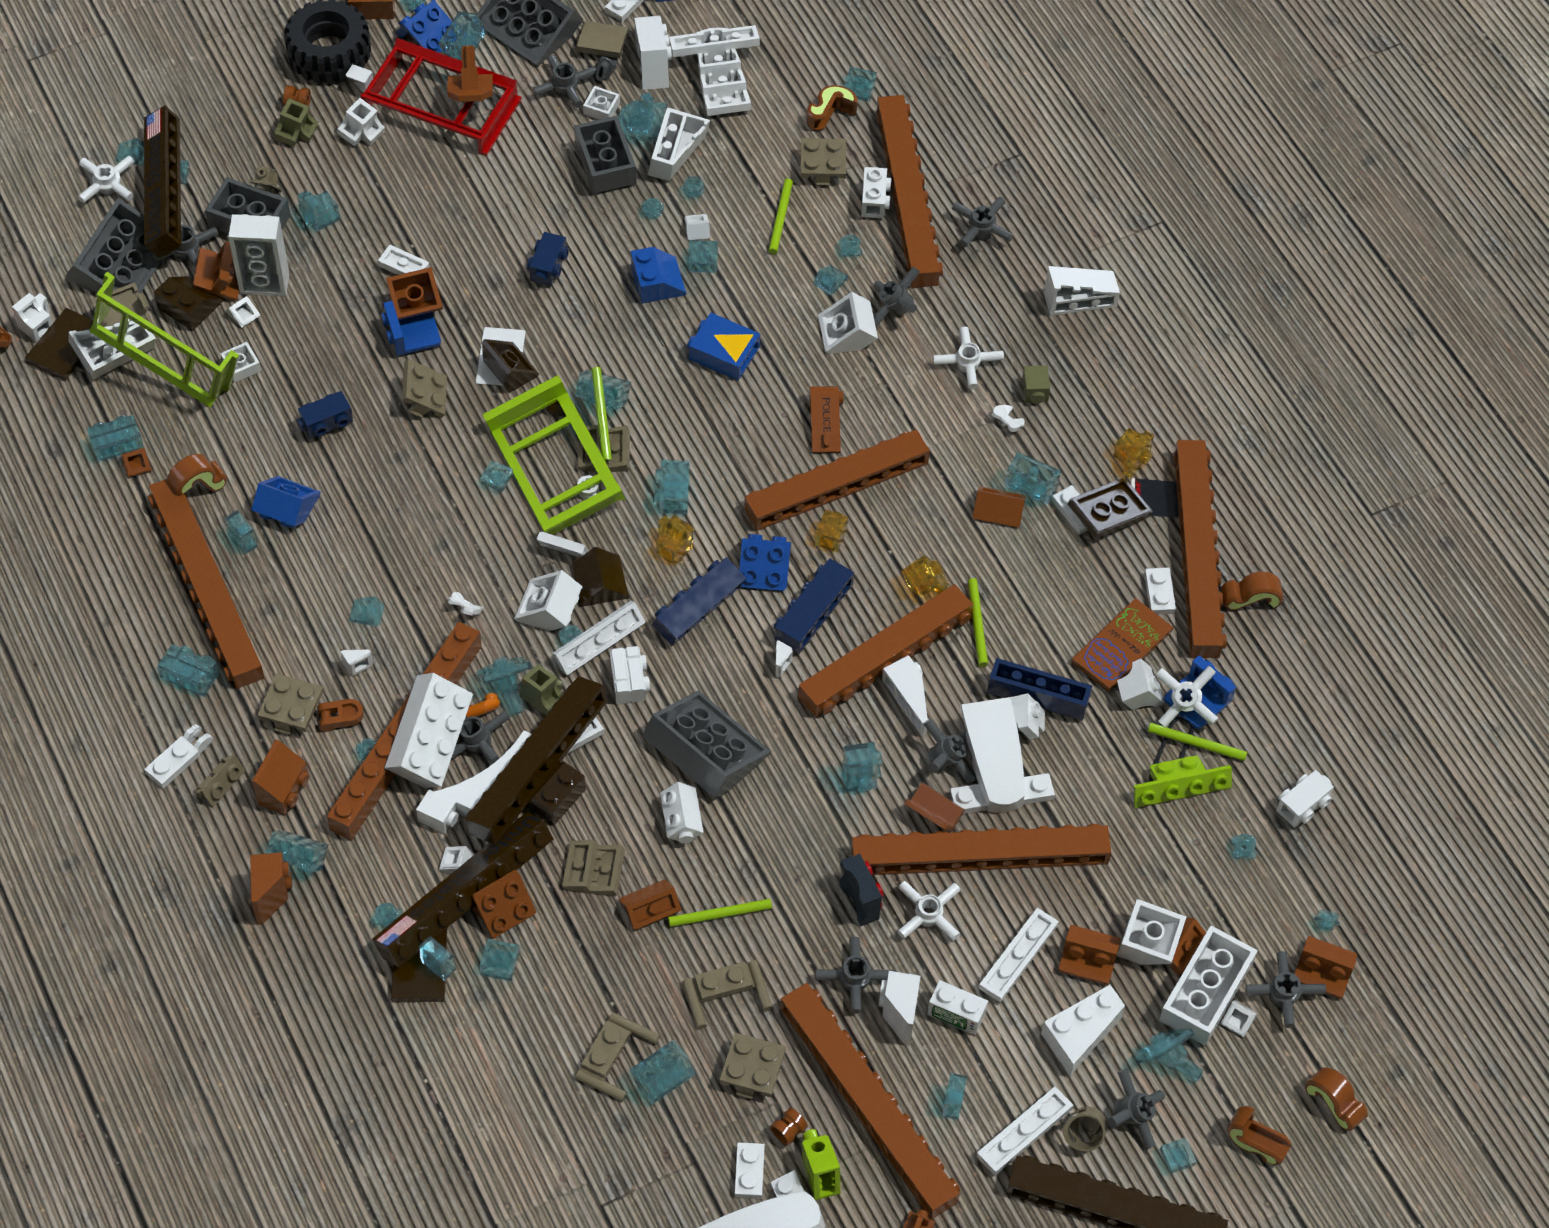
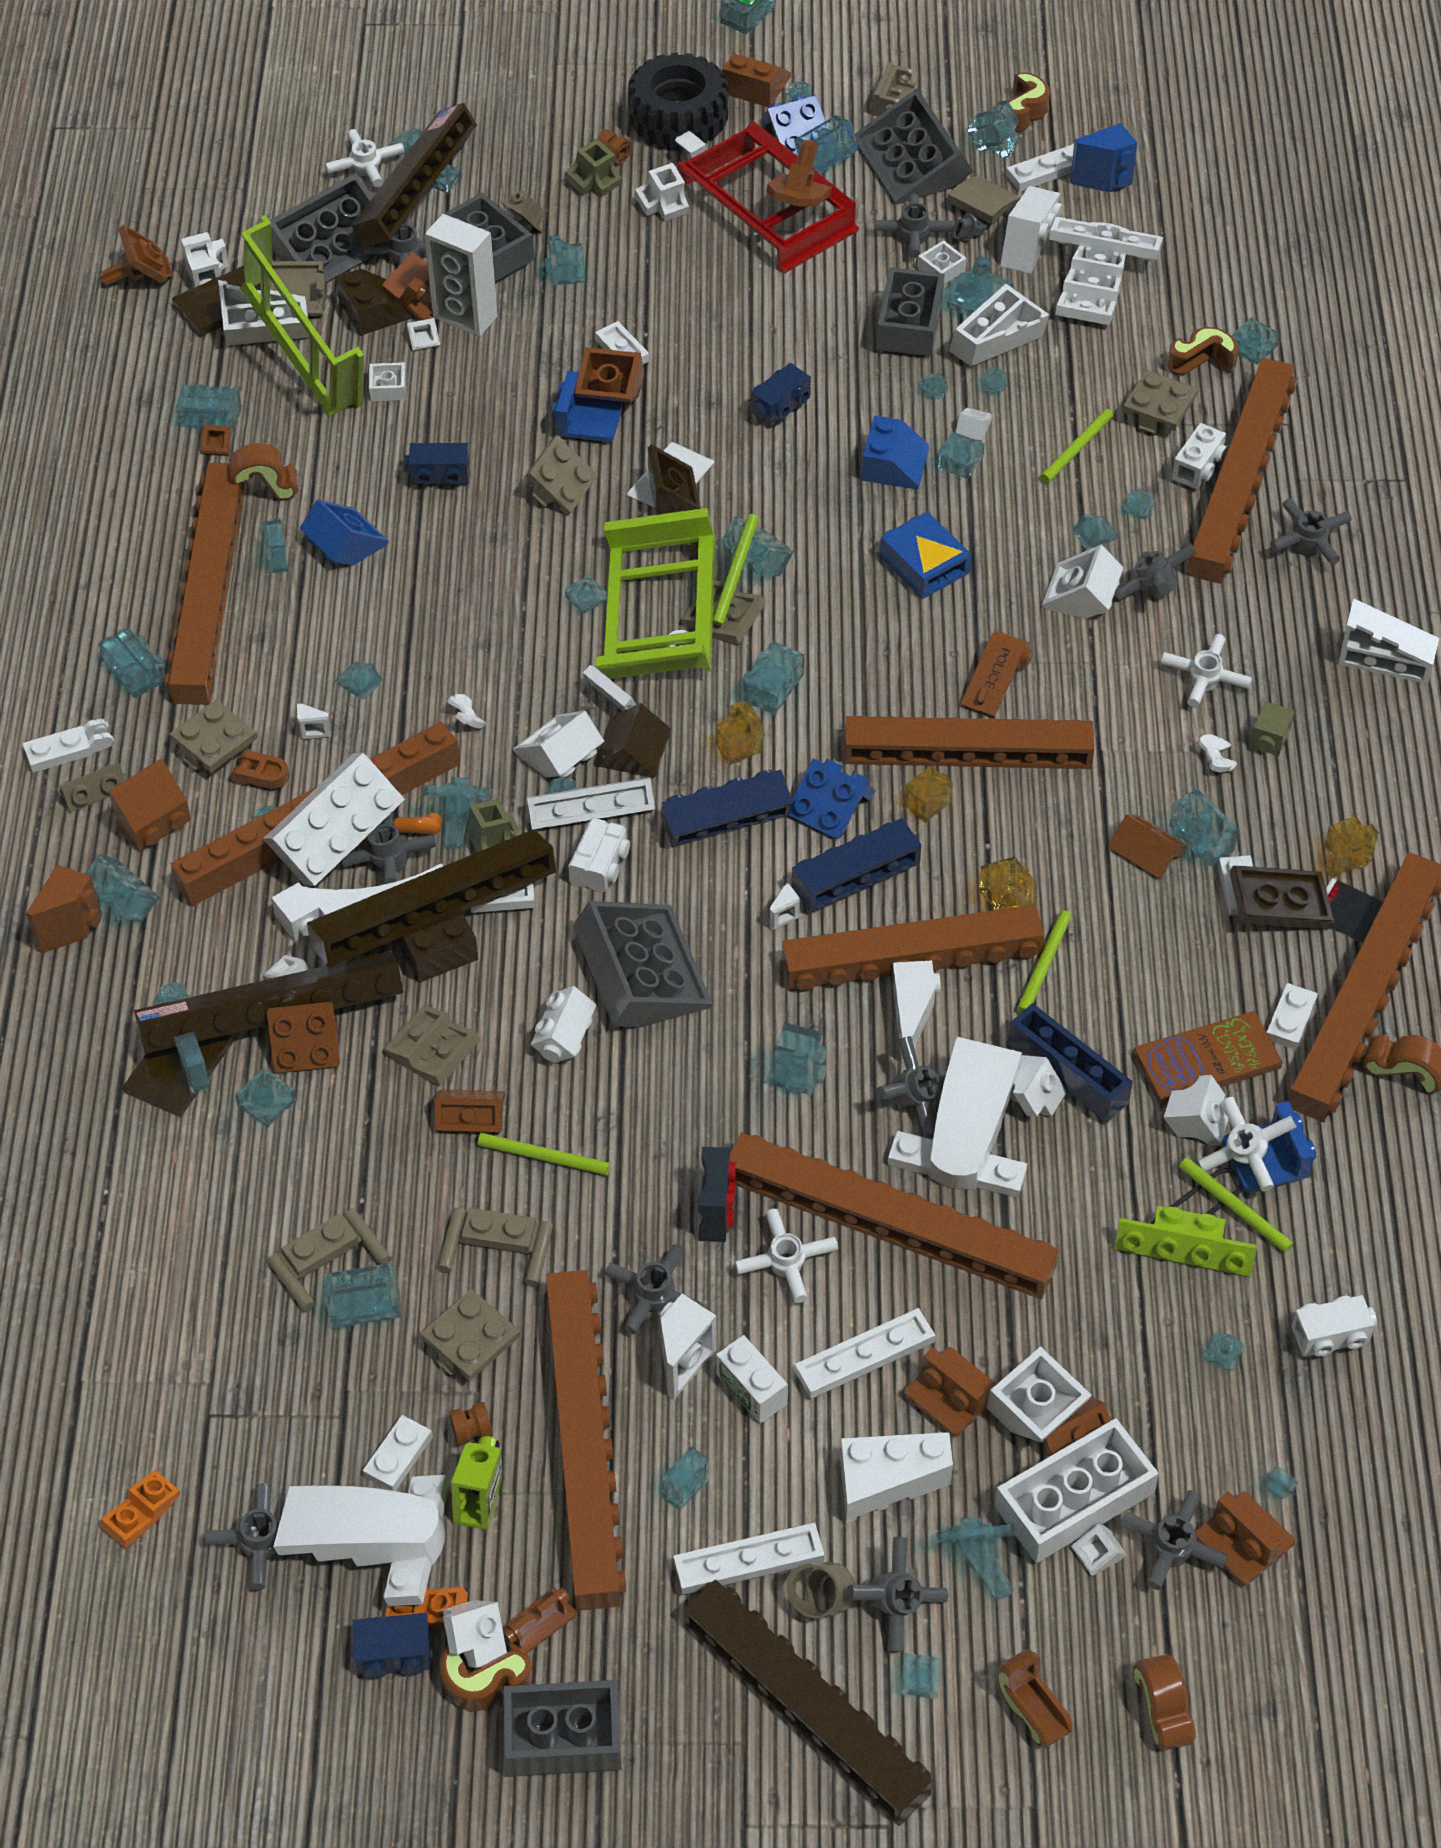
camera: 30 degrees right, 5 degrees down
dark orange panel [904,782,966,831] -> none

